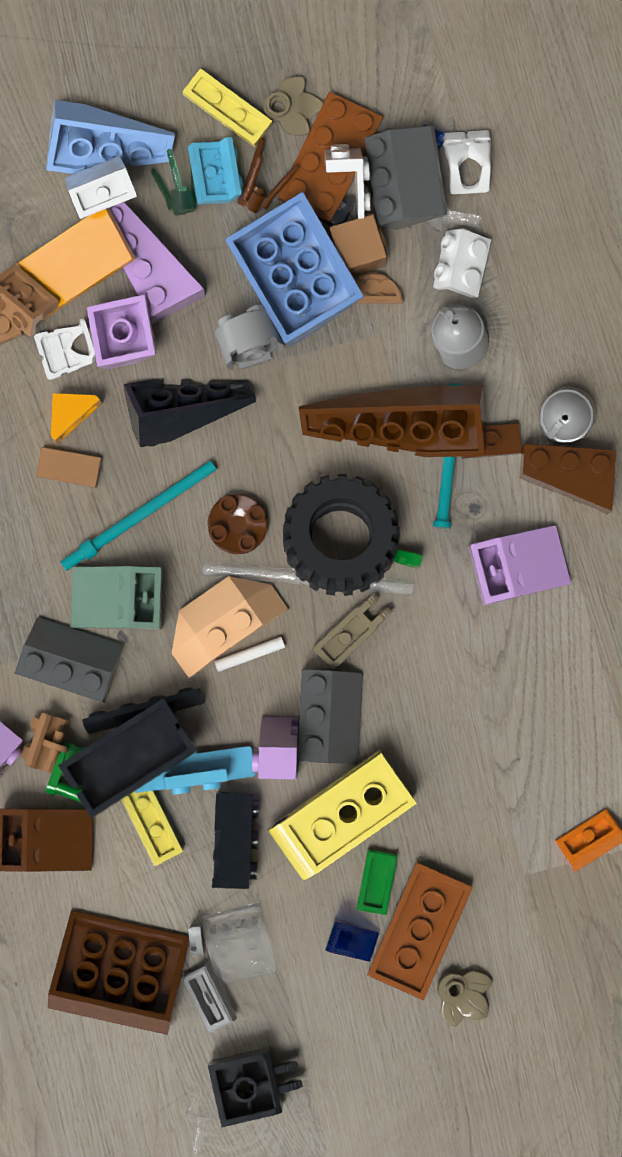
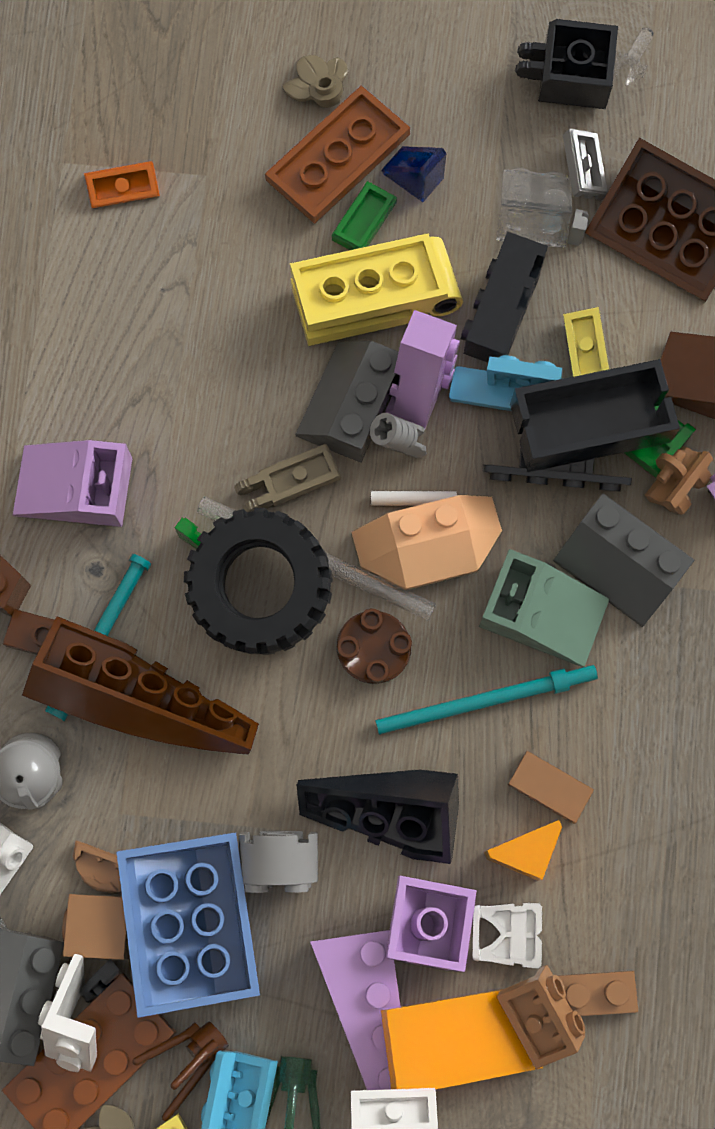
camera: 160 degrees left, 10 degrees down
none -> light grey hinge [370,413,427,458]

